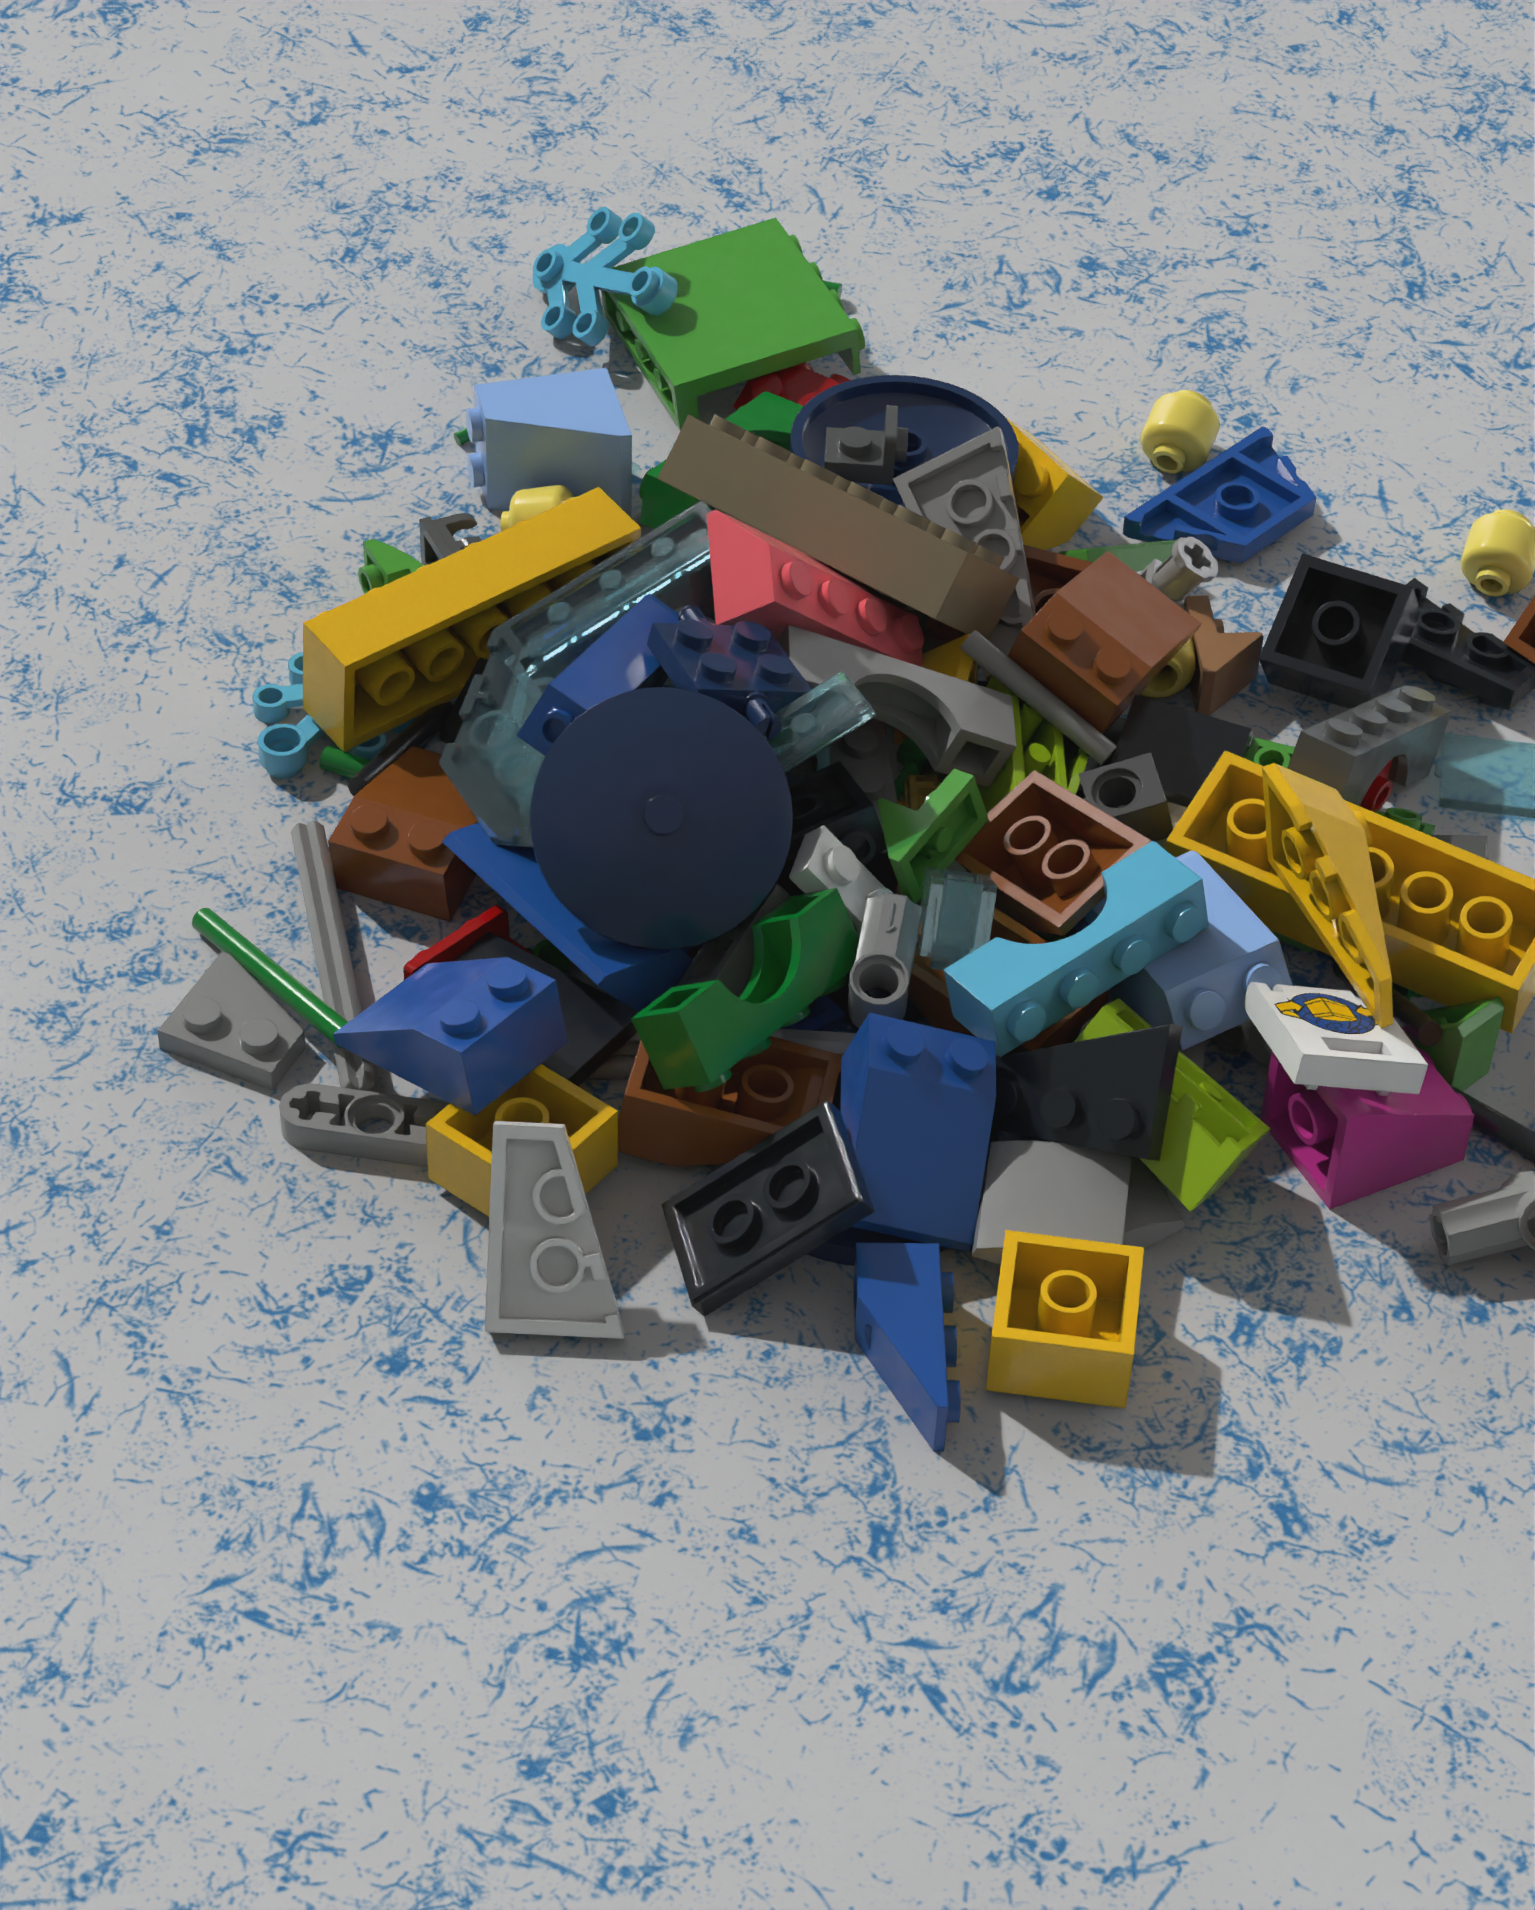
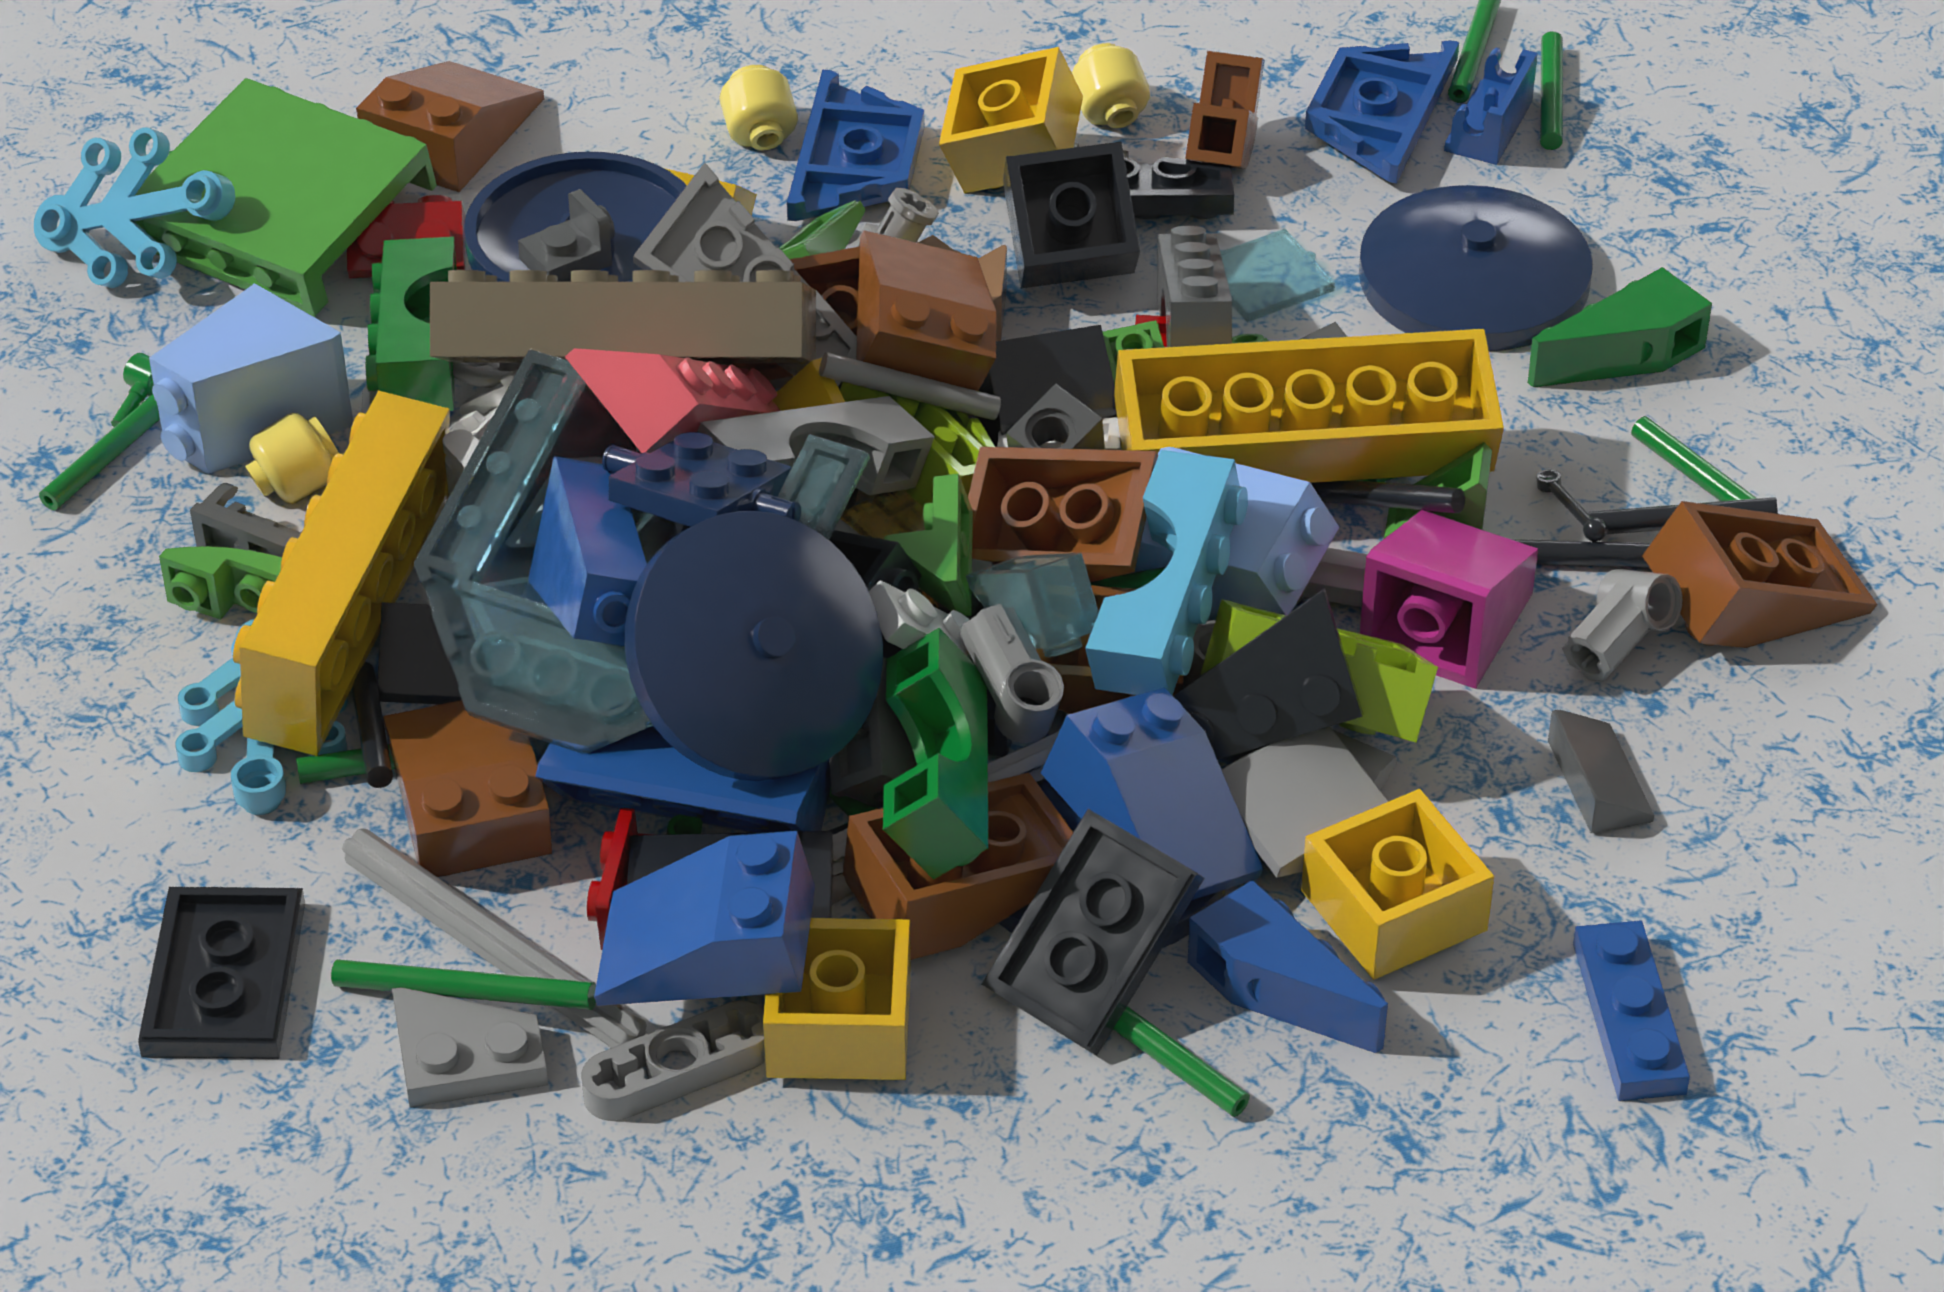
camera: 35 degrees left, 0 degrees up
white wing [485,1121,625,1339] -> none
white container [1244,982,1428,1096] -> none
yellow wedge [1262,763,1393,1028] -> none
none -> green piece [39,394,160,511]
none -> black tile [138,887,305,1059]
none -> dark orange slope [356,61,545,192]
none -> yellow brick [939,47,1083,194]
none -> green piece [1113,1006,1250,1117]
none -> dark grey slope [1548,710,1654,833]
none -> blue plate [1573,920,1690,1101]

